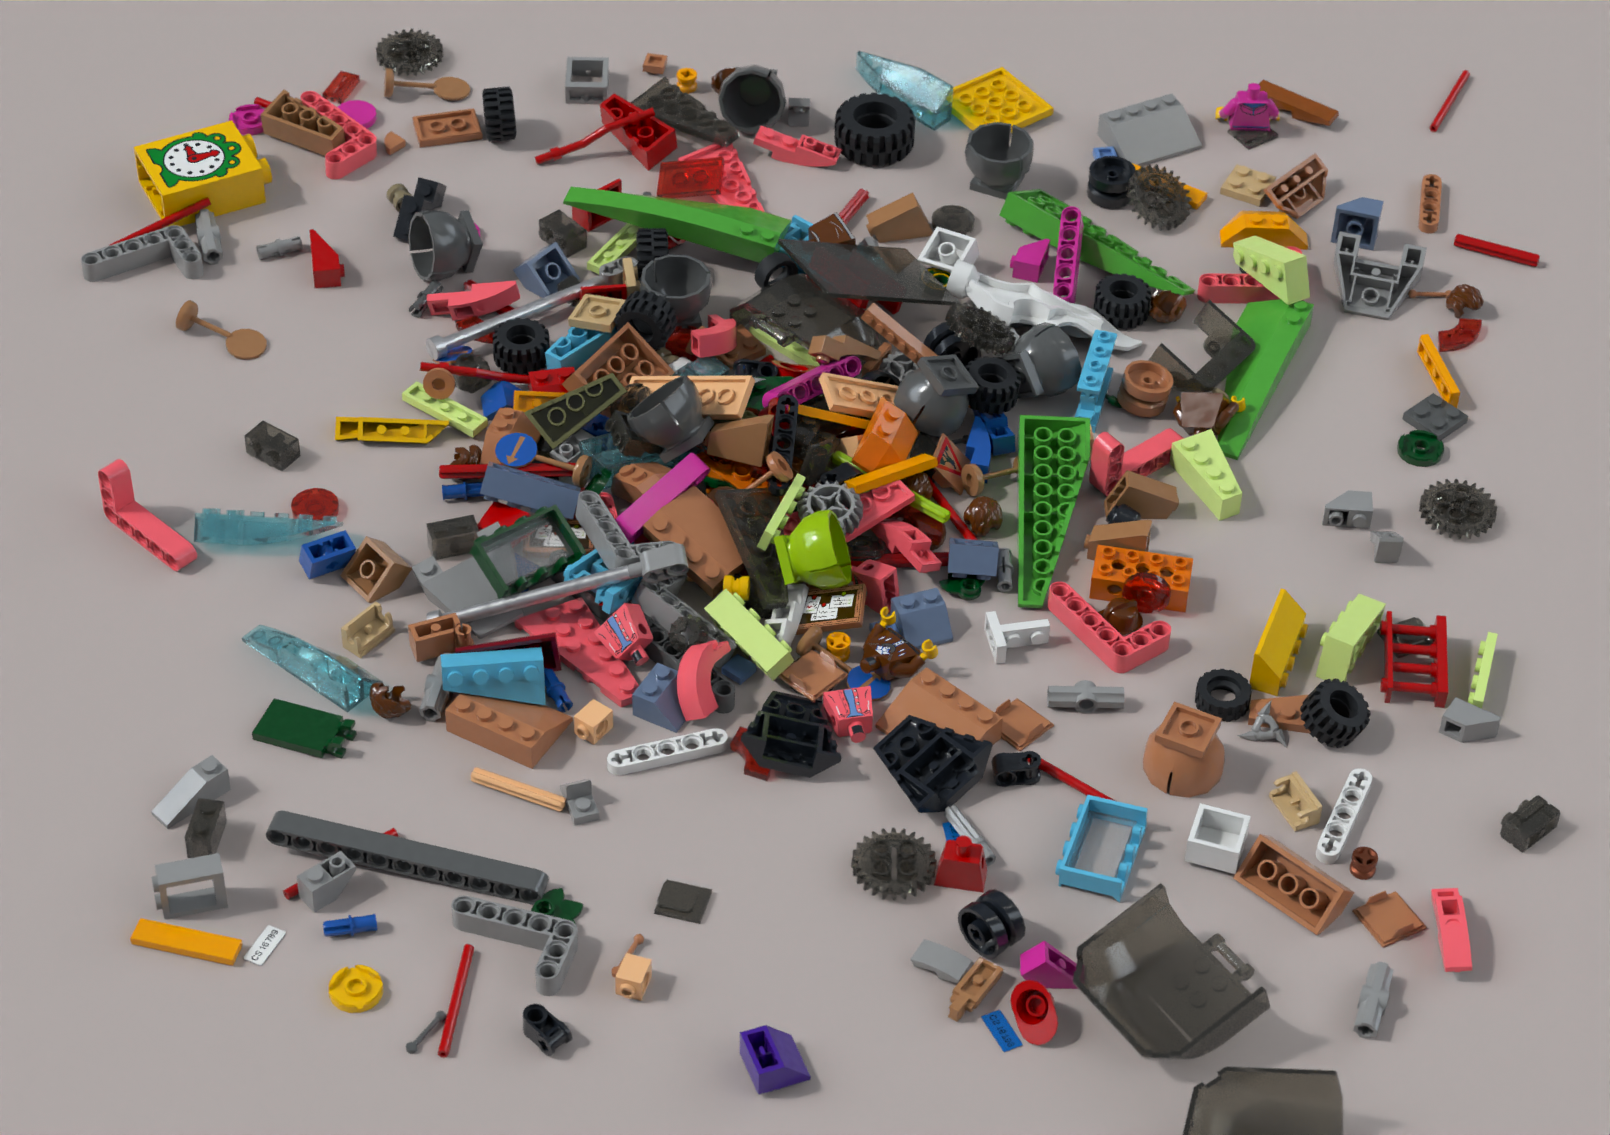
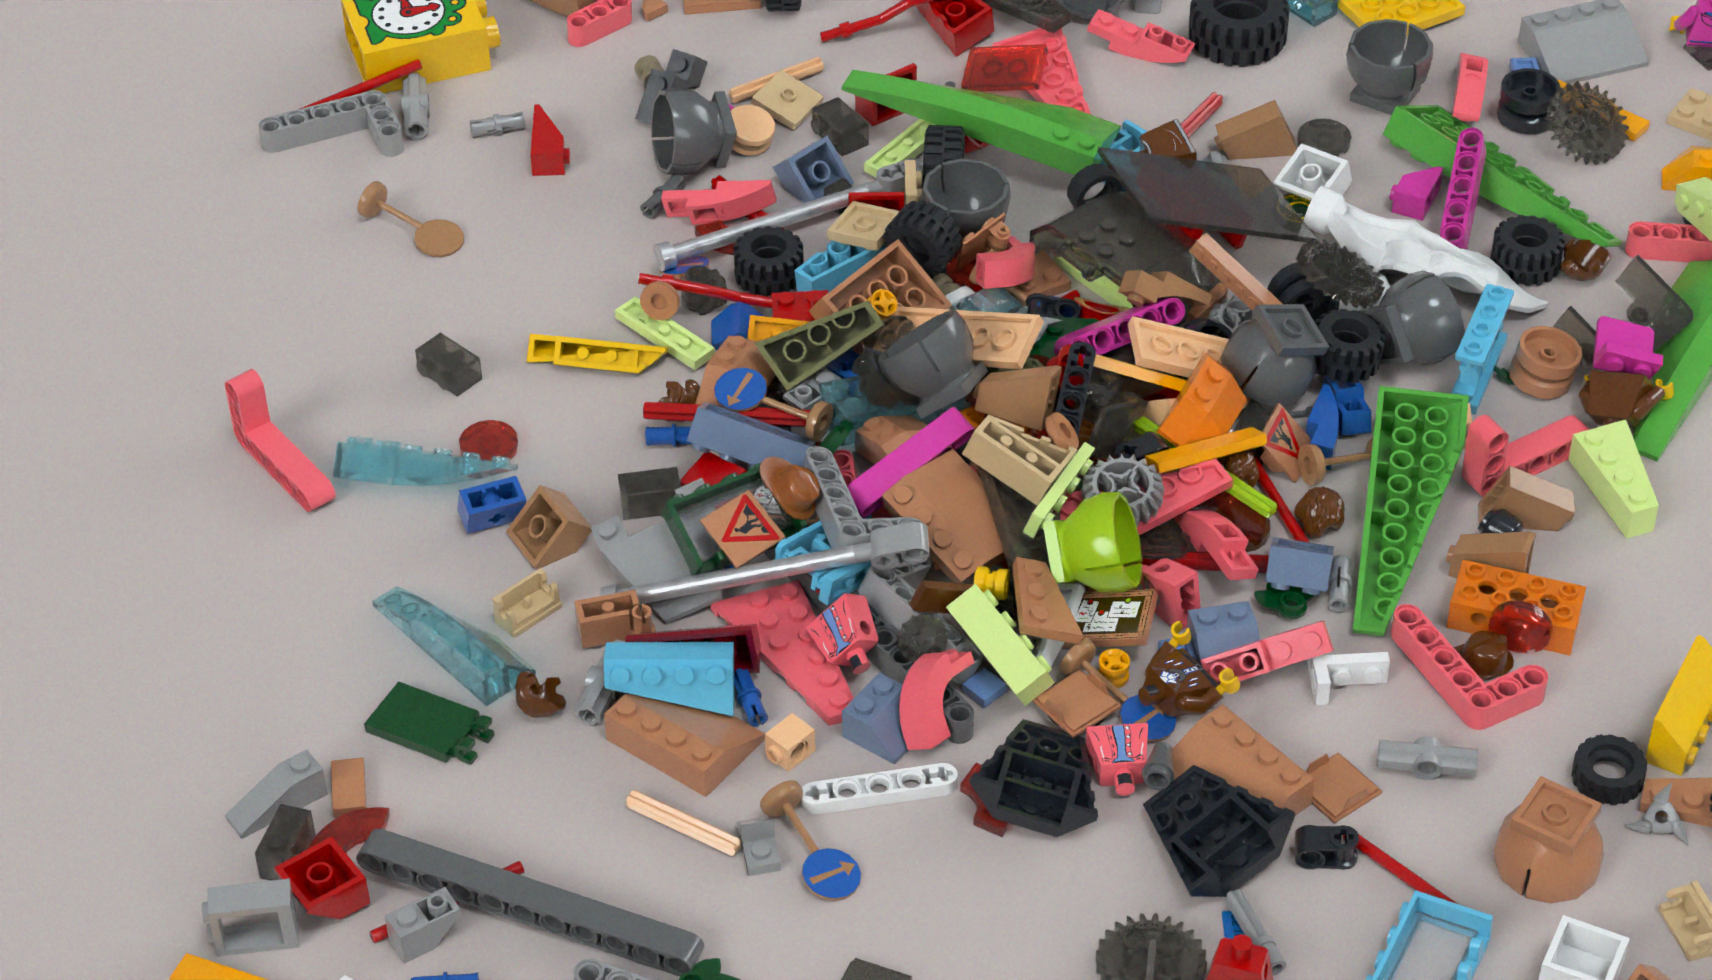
camera: 10 degrees right, 0 degrees up
none -> red slope [274,836,371,919]
none -> clear red tile [308,807,390,853]
none -> nougat tile [331,757,367,817]
none -> nougat piece [700,490,786,569]
none -> light nougat axle [728,57,824,103]
none -> light nougat head [731,105,775,156]
none -> tan plate [750,70,824,130]
none -> dark orange piece [759,456,820,520]
none -> piece [760,780,861,901]
none -> light orange wheel [864,289,898,322]
none -> reddish brown tile [909,580,974,614]
none -> nougat hinge [955,213,1011,272]
none -> tan wedge [962,414,1078,506]
none -> nougat wing [1012,557,1084,645]
none -> dark grey cone [1142,742,1174,790]
none -> coral slope [1200,620,1334,684]
none -> coral slope [1452,53,1488,122]
none -> dark pink bracket [1593,316,1663,380]

